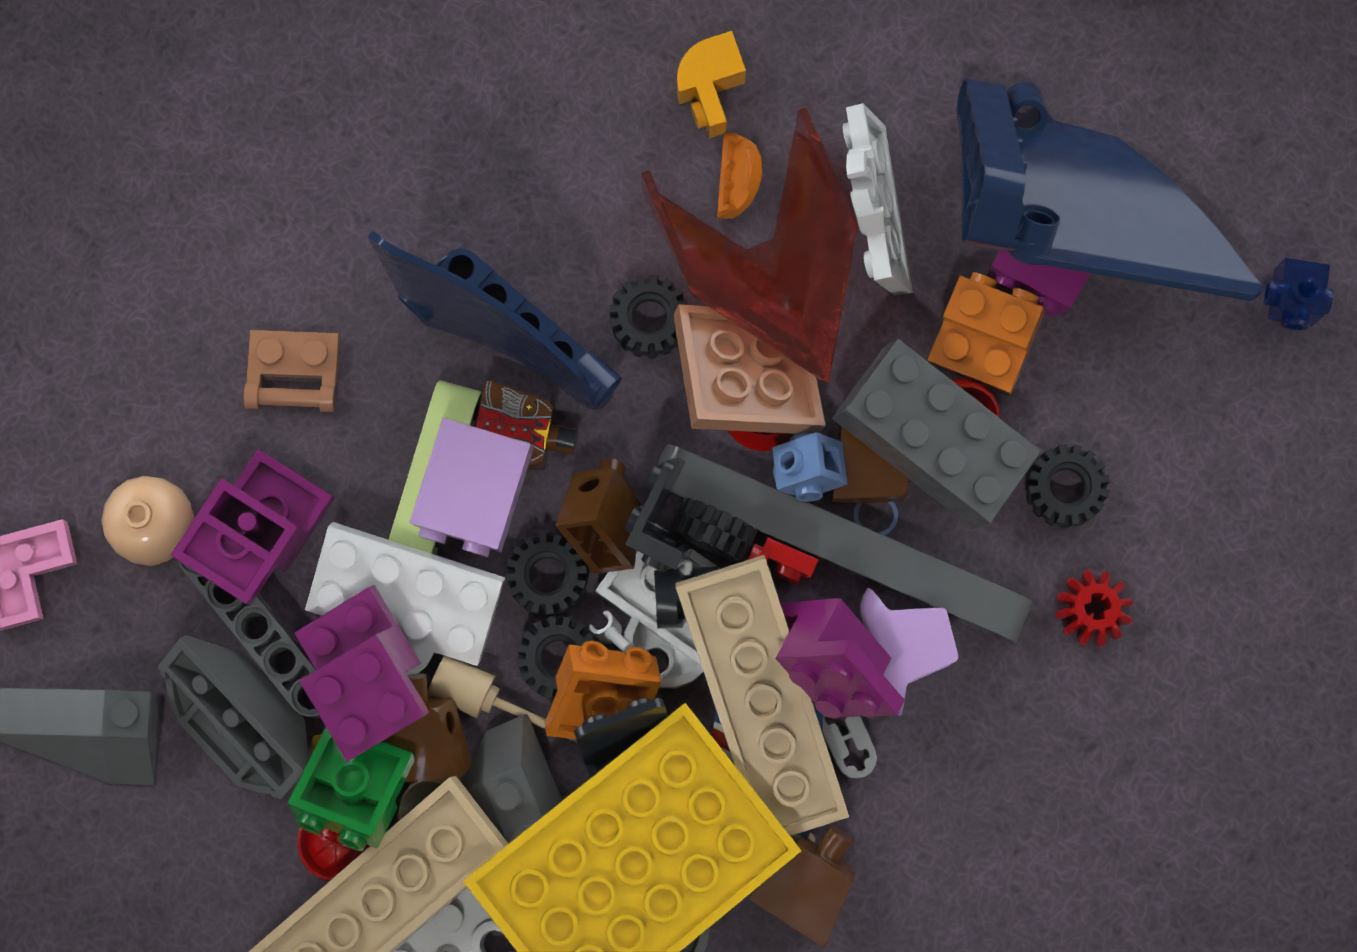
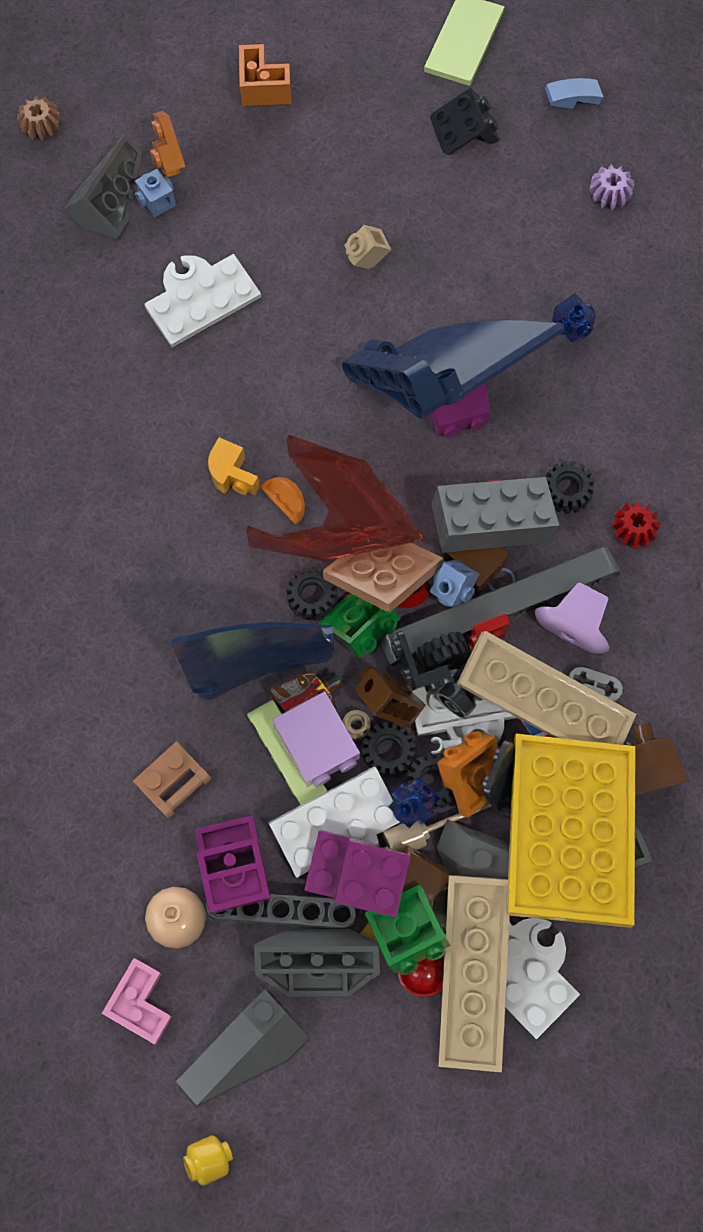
camera: 45 degrees left, 10 degrees down
magenta bracket [775,598,905,718] -> none
white plate [843,103,913,295] -> none
orange plate [927,272,1045,395] -> none
none -> green plate [319,593,400,658]
none -> tan plate [342,710,371,739]
none -> clear blue brick [388,777,441,828]

